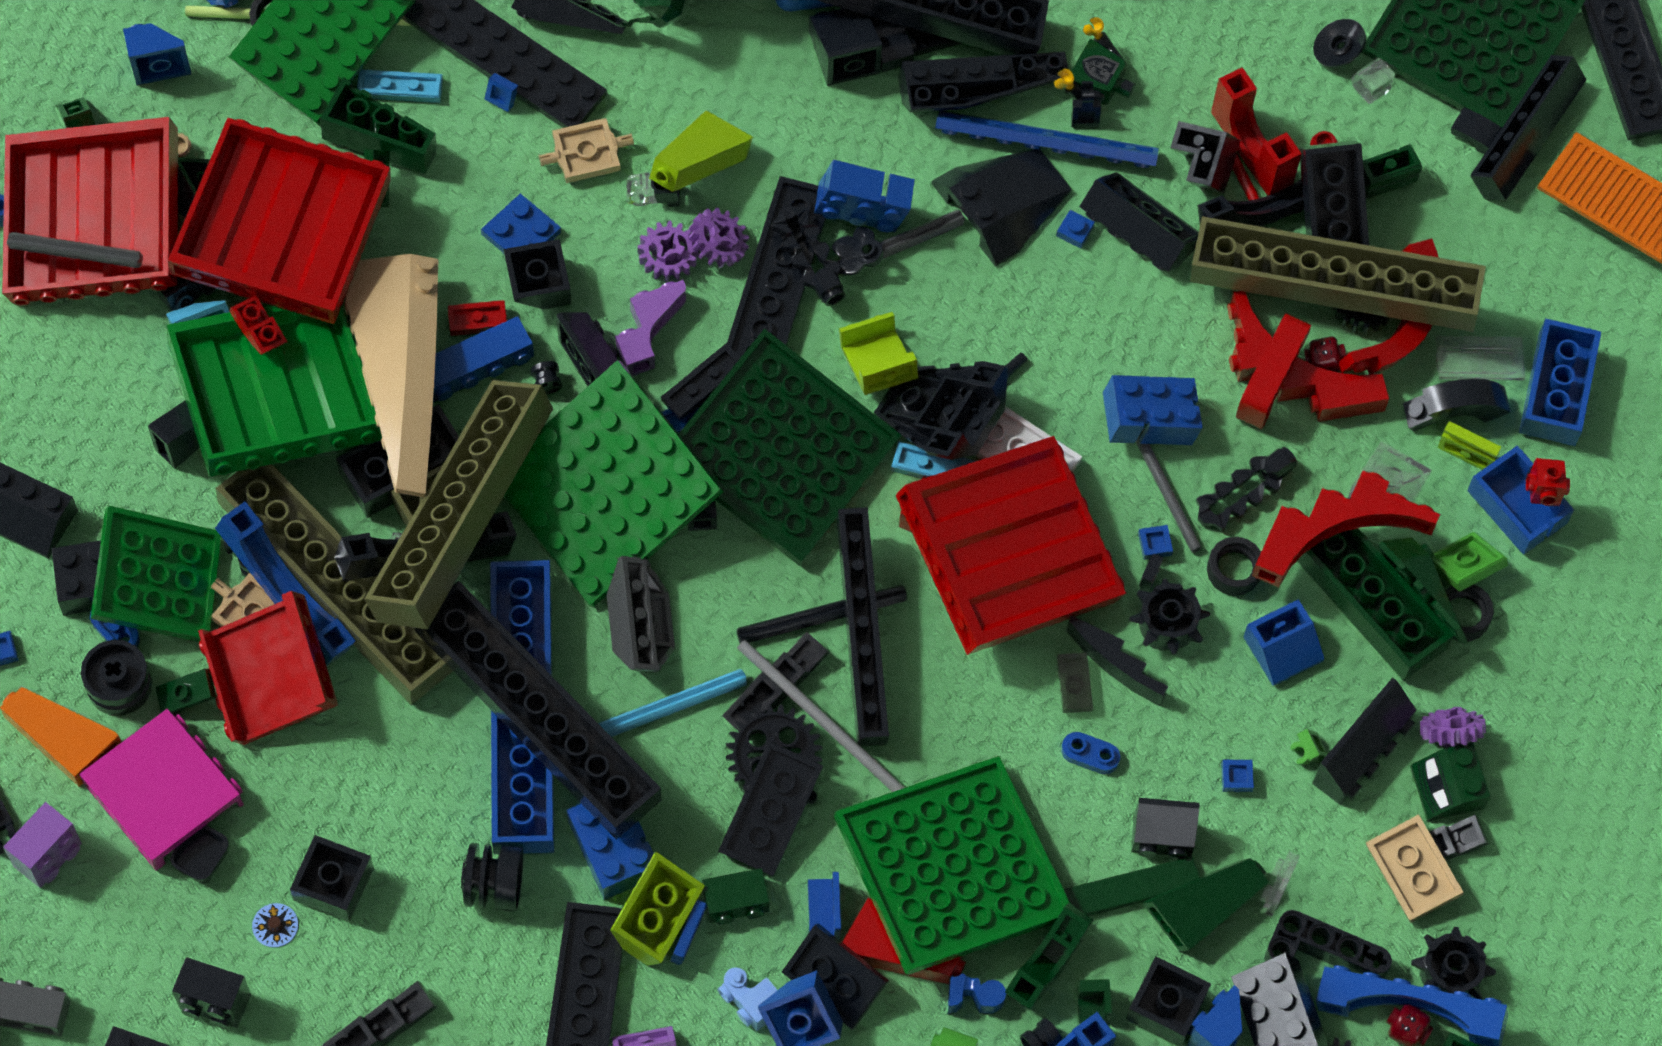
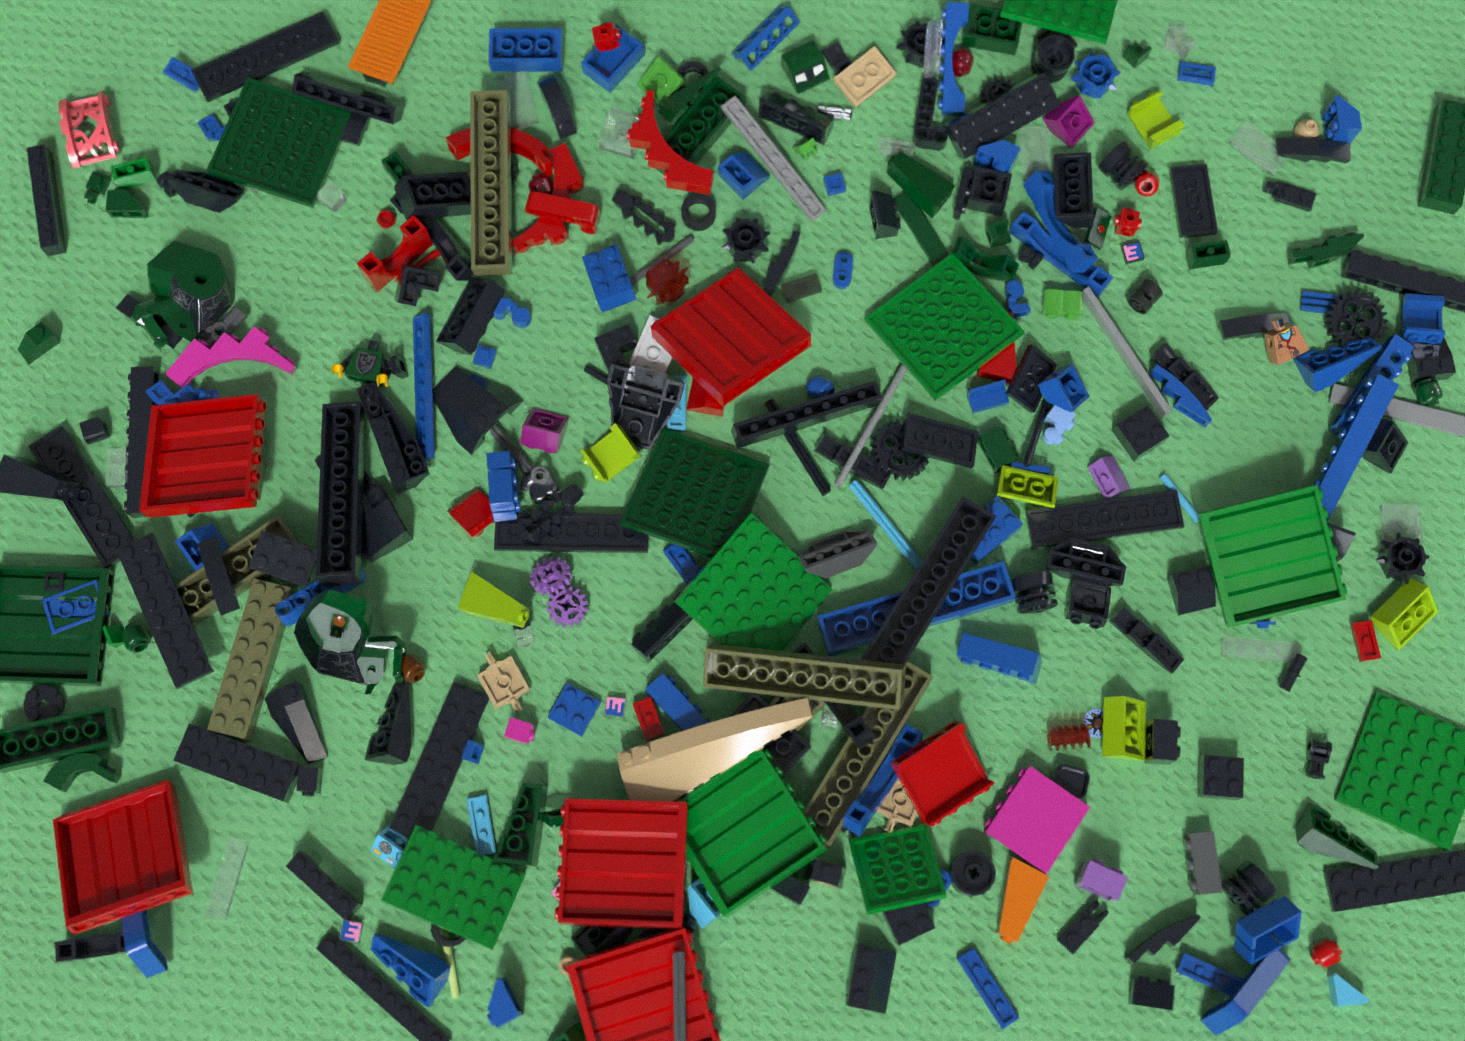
camera: 100 degrees left, 10 degrees up
dark green plate [155,668,217,714] -> none
red slope [229,295,287,355] -> none
black brick [290,835,374,922] -> none
black slope [503,239,571,310] -> none
black wheel [530,361,563,395] -> none
medium lavender arch [615,280,686,376] -> none
black plate [661,343,740,421] -> none
blue plate [1138,525,1173,560] -> none
black tile [1139,554,1163,592] -> none
black dish [1313,19,1366,68] -> none
medium lavender gear [1420,707,1486,747] -> none
lime plate [1437,421,1501,470] -> none
none -> reddish brown head [401,654,425,683]
none -> red slope [447,488,494,537]
none -> blue leg [493,298,531,328]
none -> dark pink brick [504,717,536,746]
none -> magenta slope [520,408,569,454]
none -> black brick [594,324,637,375]
none -> tile [604,696,626,718]
none -> clear red brick [645,259,689,305]
none -> light grey tile [721,96,827,223]
none -> blue fence [731,5,800,71]
none -> black torso [805,859,846,889]
none -> blue head [806,375,835,399]
none -> axle [817,105,852,120]
none -> clear piece [923,18,943,78]
none -> black hinge [953,166,974,220]
none -> blue wedge [956,633,1042,684]
none -> black bar [1023,402,1049,467]
none -> black wedge [1046,537,1126,586]
none -> clear red piece [1047,724,1091,751]
none -> black plate [1065,579,1112,629]
none -> lime slope [1102,696,1146,761]

